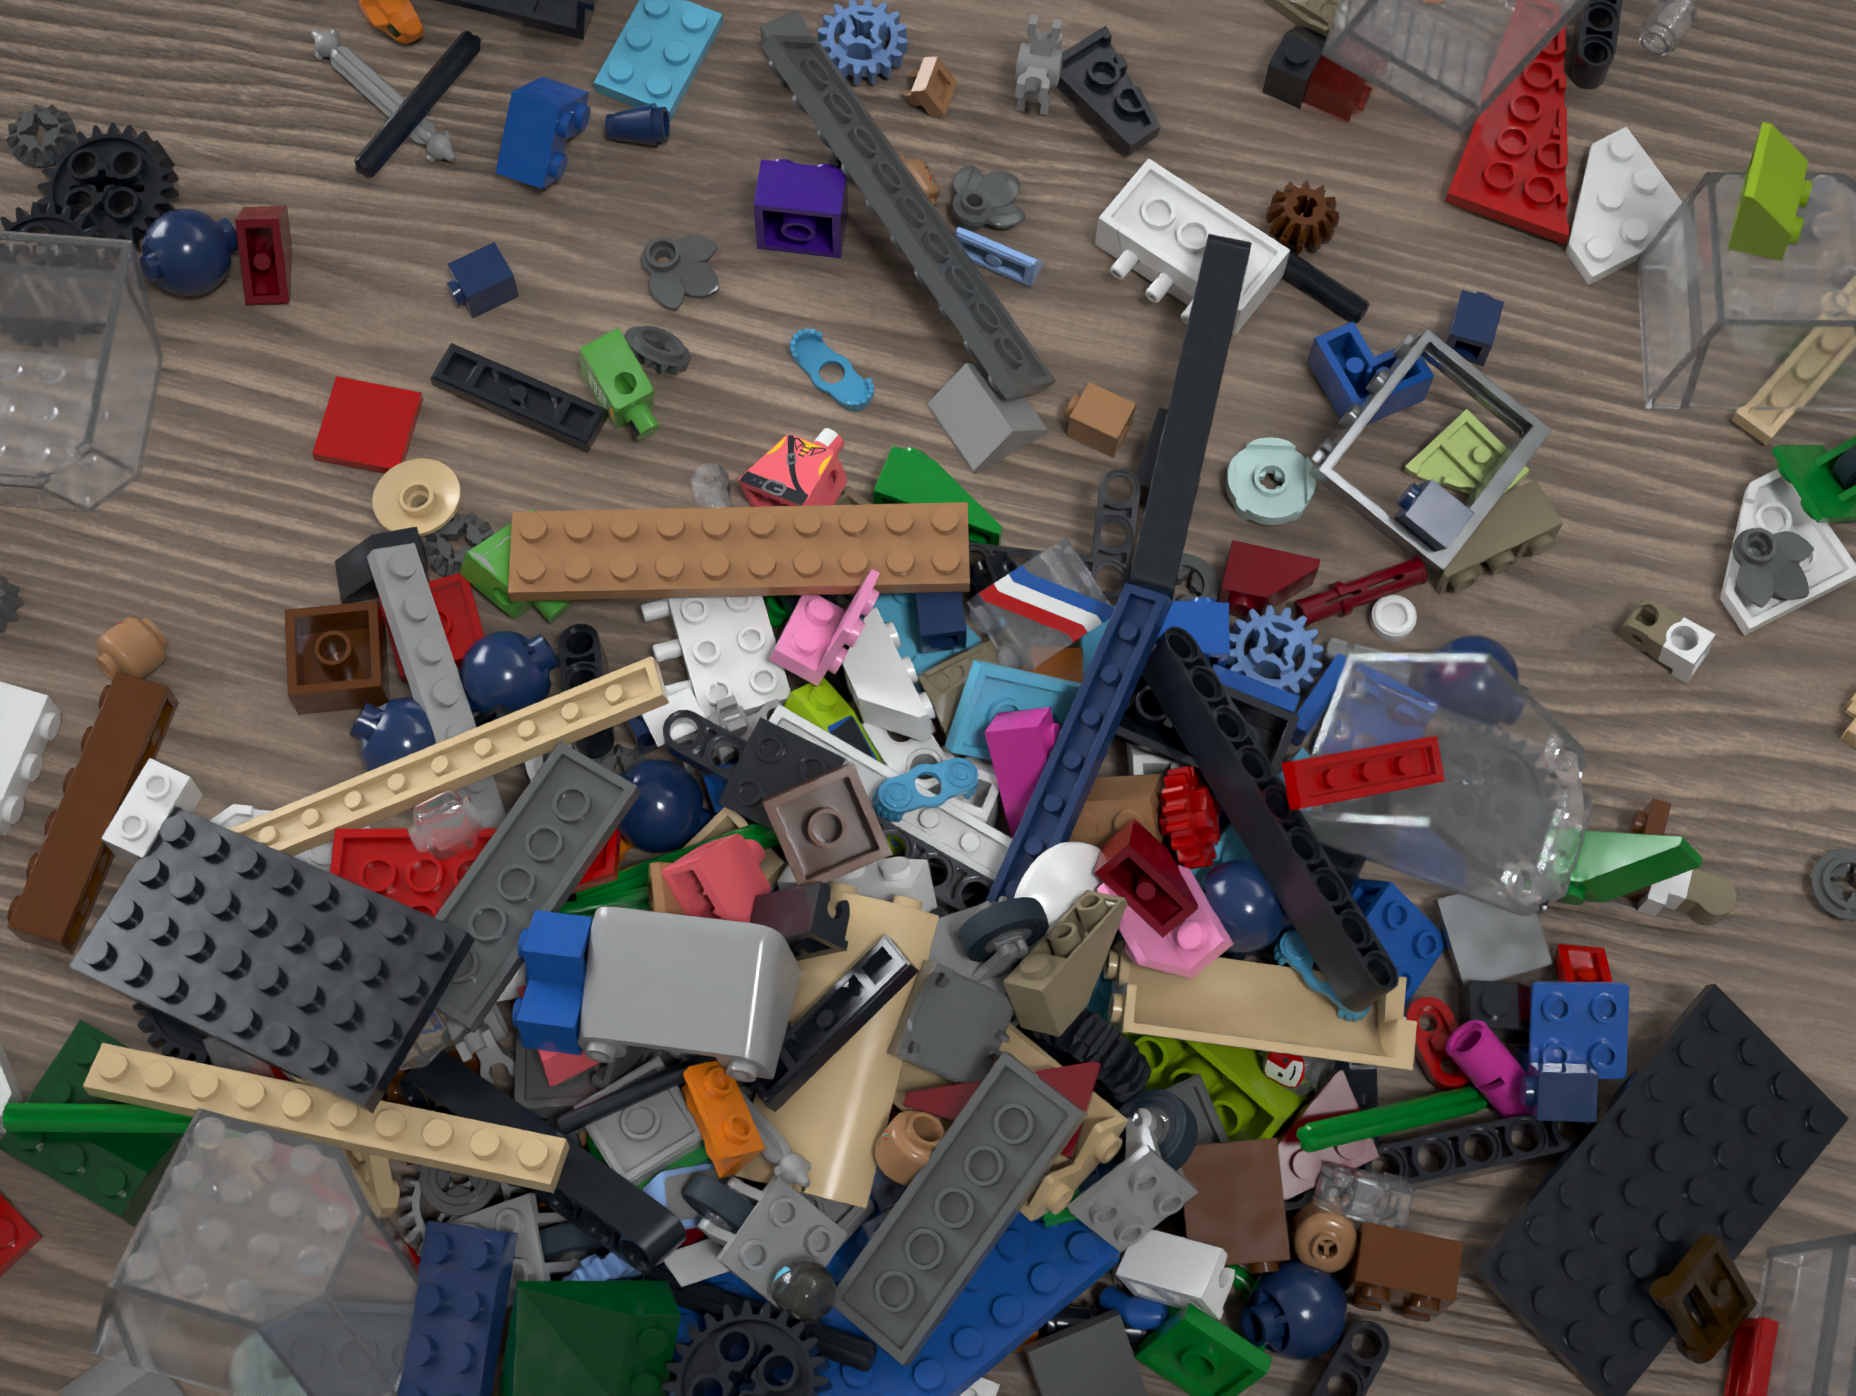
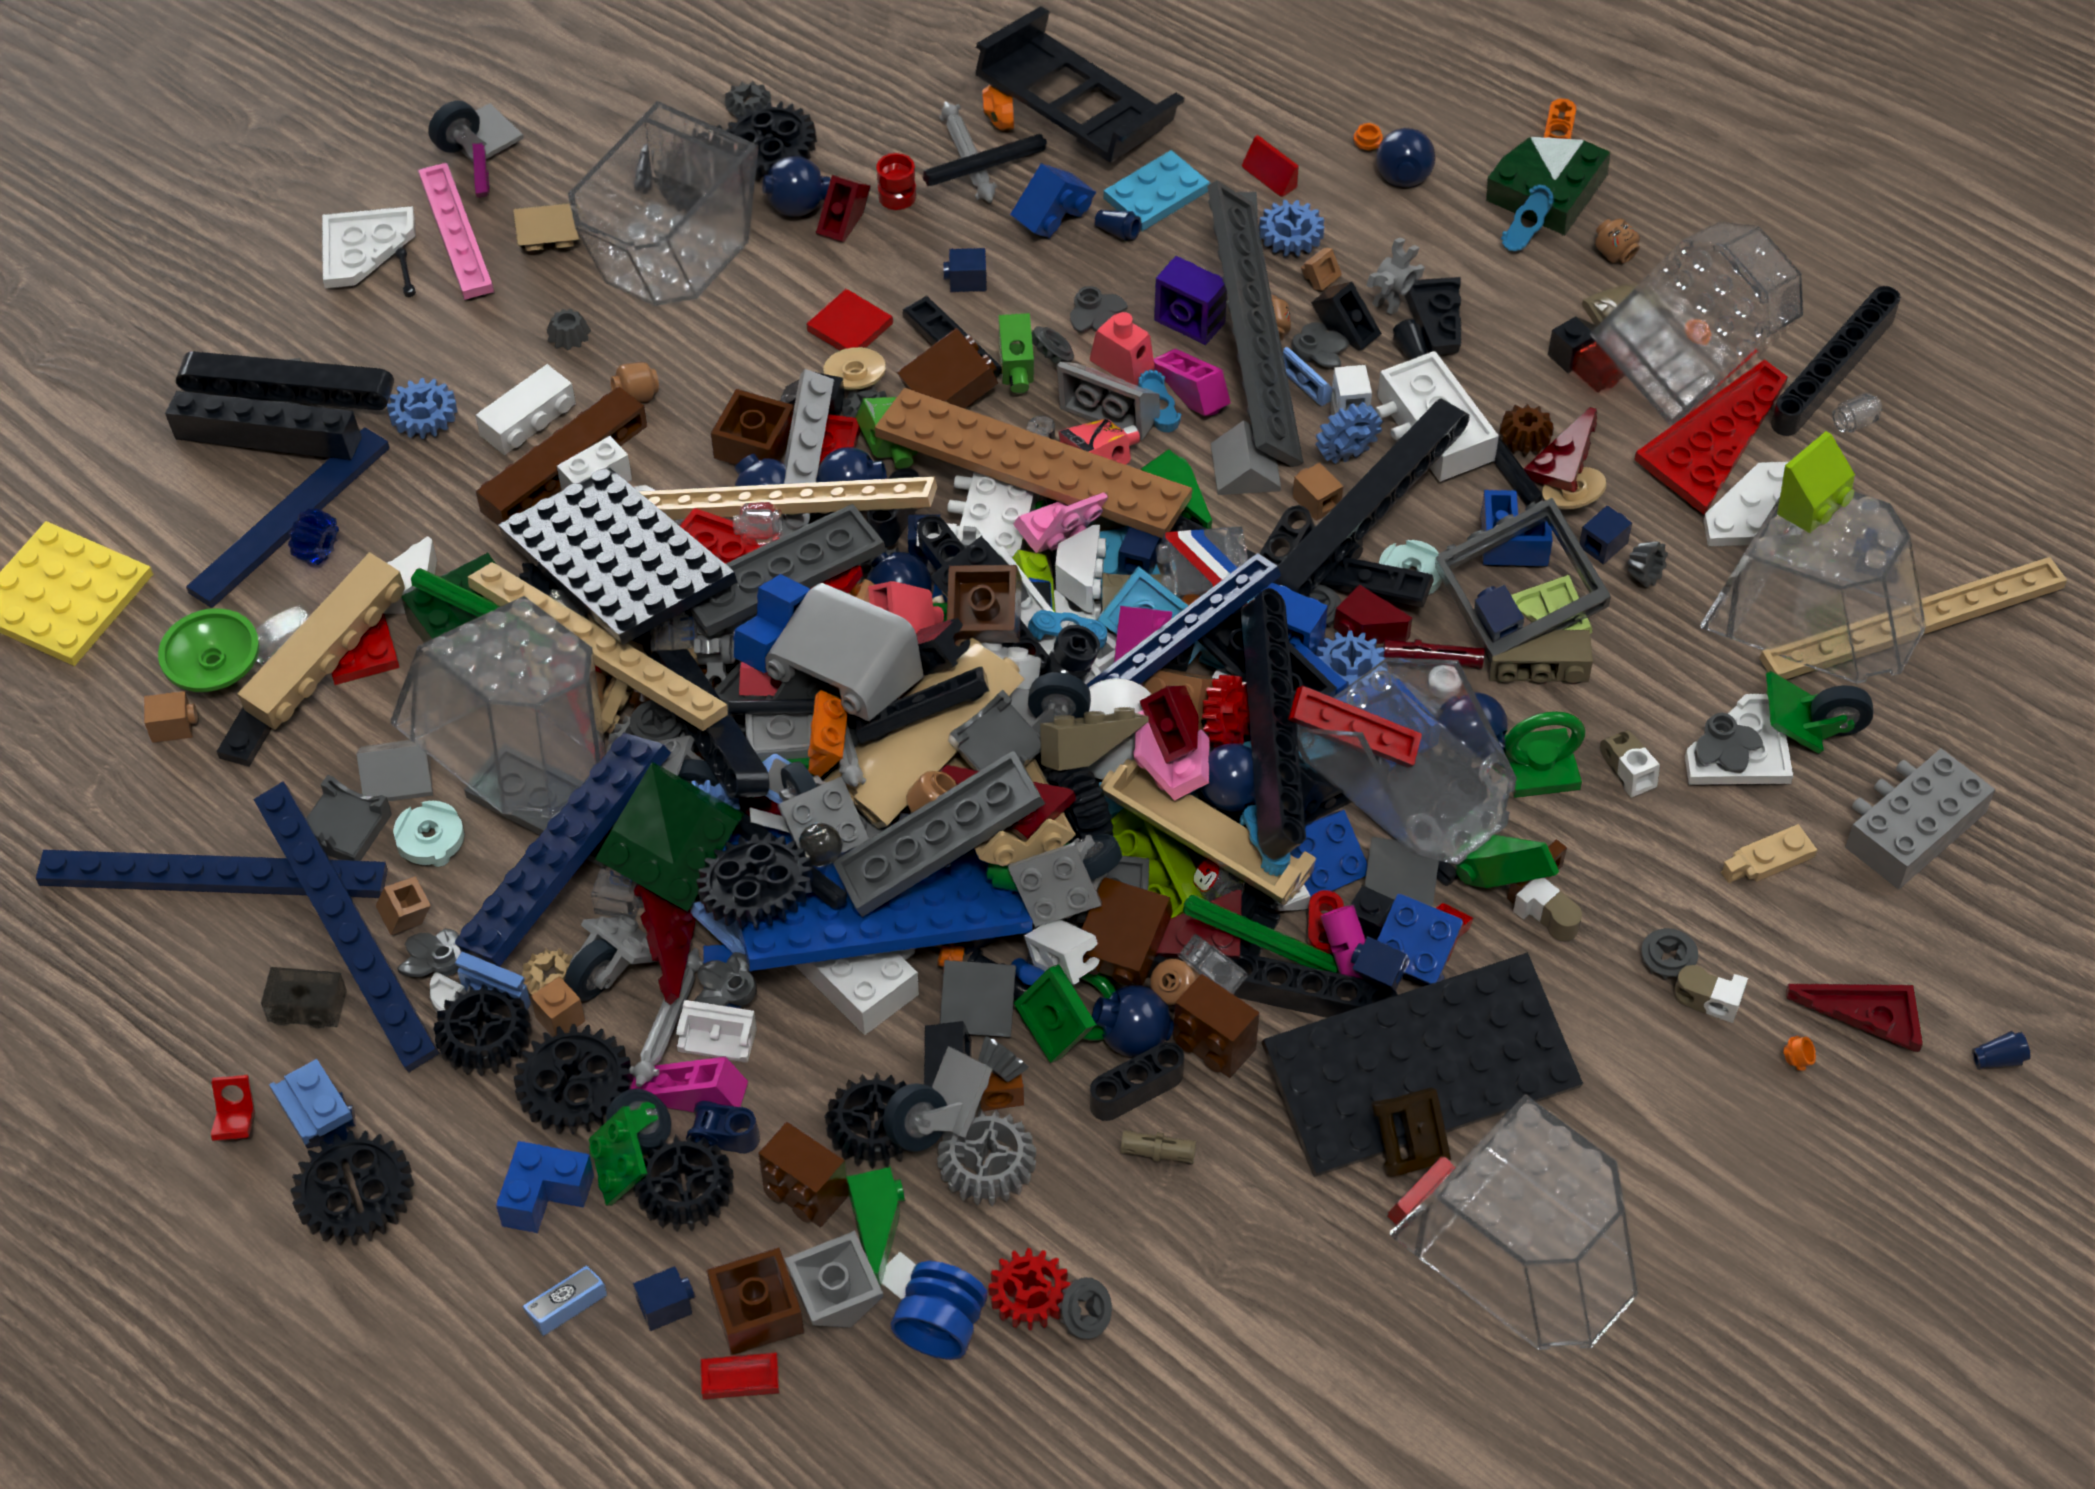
camera: 30 degrees right, 15 degrees down
none -> red wheel [876,153,916,210]
none -> reddish brown brick [897,328,998,409]
none -> black wheel [1045,625,1100,682]
none -> light grey slope [1057,362,1160,440]
none -> coral torso [1090,312,1155,386]
none -> dark pink slope [1154,348,1231,416]
none -> black slope [1311,282,1382,351]
none -> medium blue gear [1315,402,1383,463]
none -> black plate [1319,557,1434,607]
none -> white brick [1330,365,1372,416]
none -> black cone [1393,319,1428,360]
none -> green tile [1502,711,1585,798]
none -> dark red wing [1523,407,1597,493]
none -> tan dish [1542,467,1607,509]
none -> dark grey piece [1628,541,1668,587]

